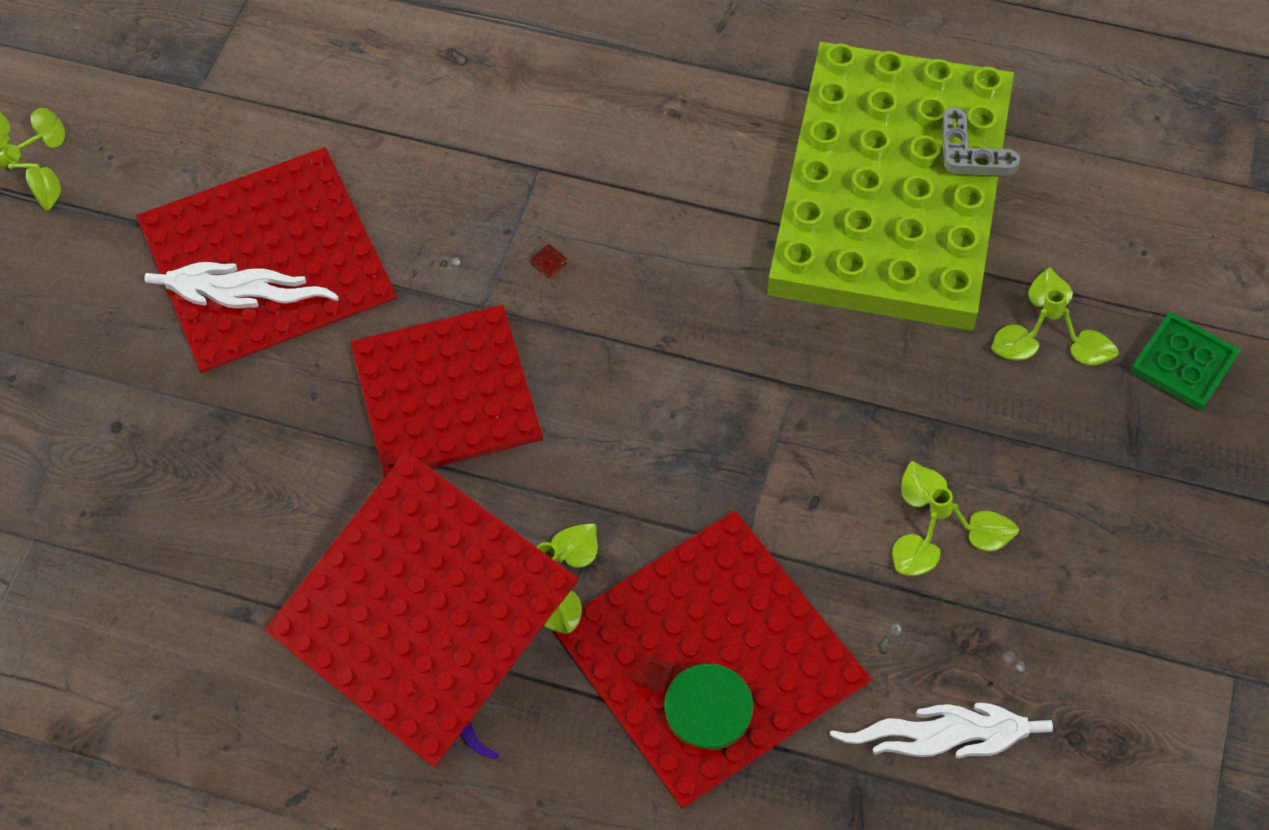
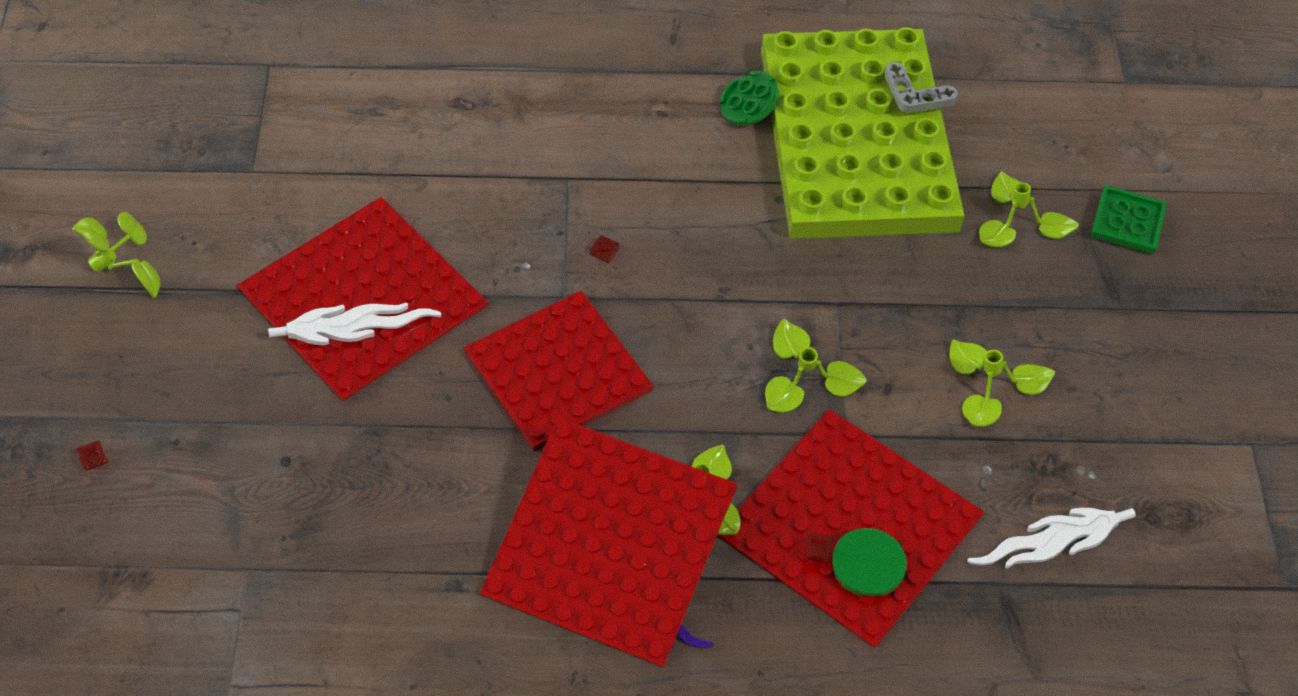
camera: 20 degrees left, 5 degrees down
none -> green tile [720,71,780,126]
none -> lime plant [765,319,867,413]

